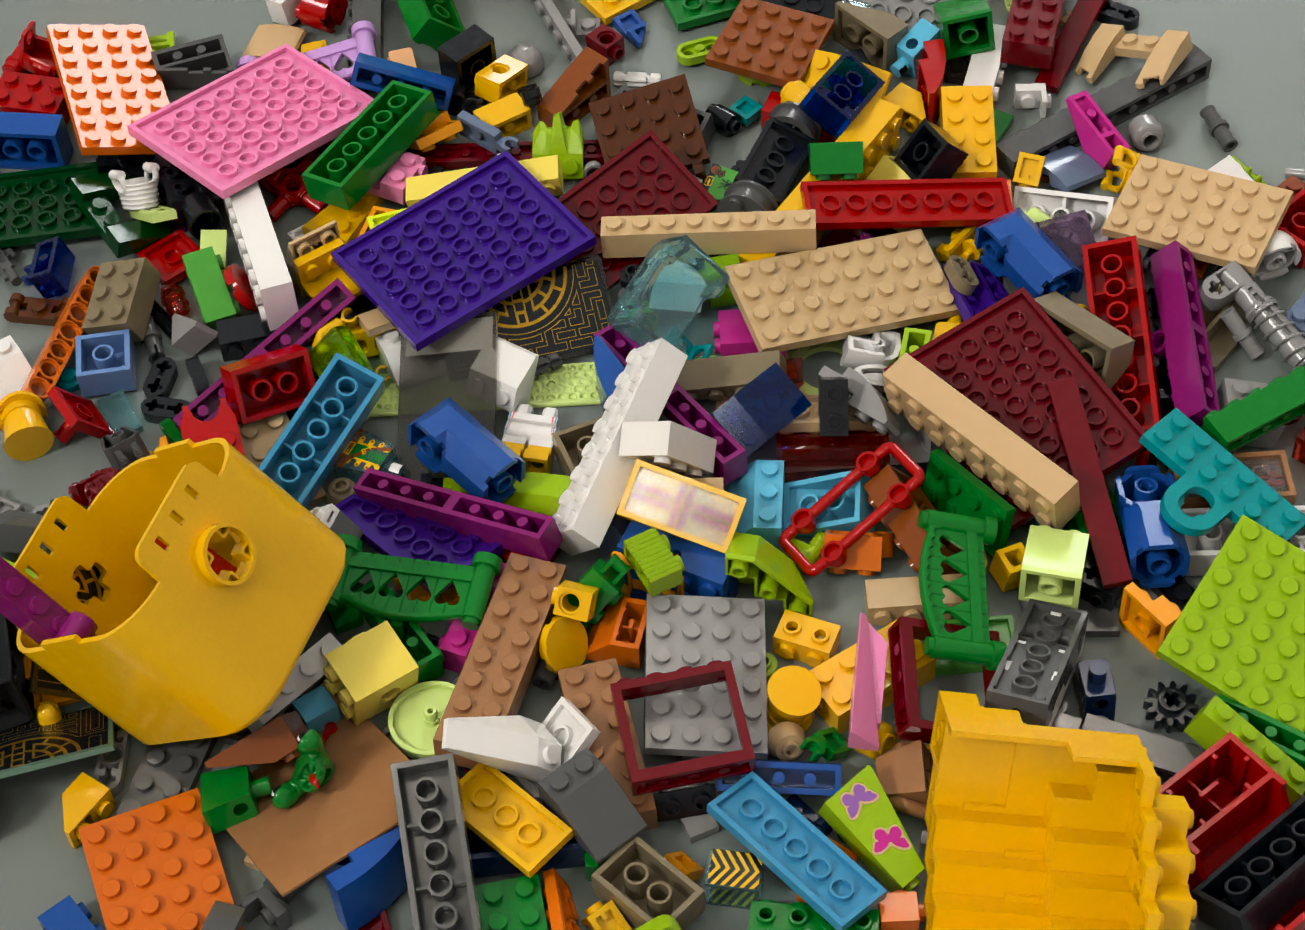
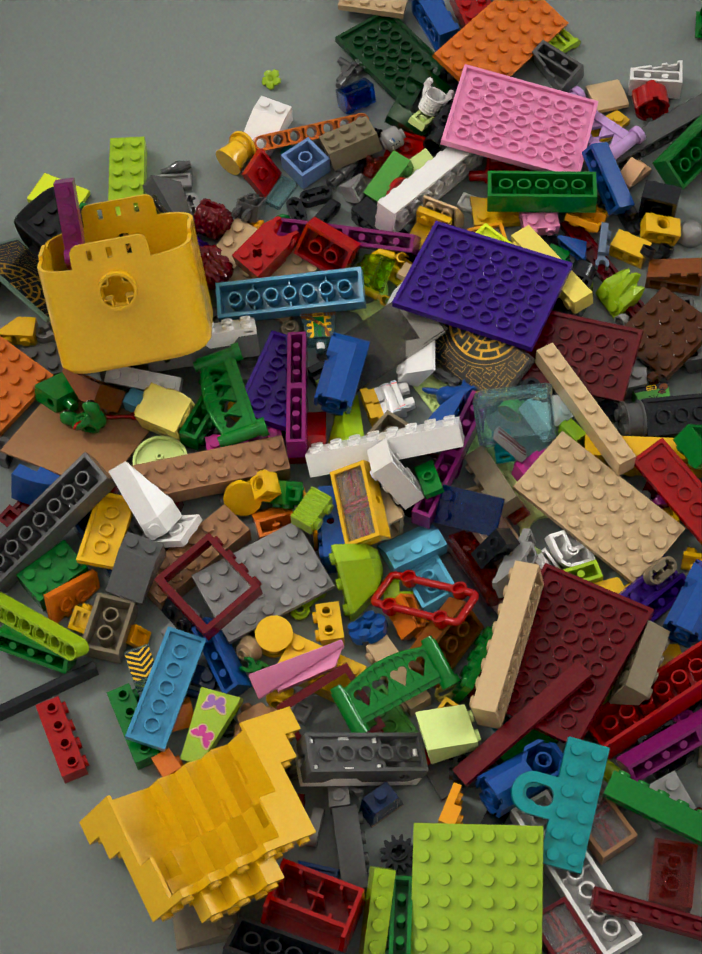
camera: 60 degrees right, 10 degrees up
reddish brown plate [3,293,69,326] -> none
none -> blue plate [347,610,389,645]
none -> light grey head [379,126,406,152]
none -> green plate [414,460,445,499]
none -> blue animal [422,379,477,405]
none -> light grey tile [493,426,527,463]
none -> blue slope [557,235,587,261]

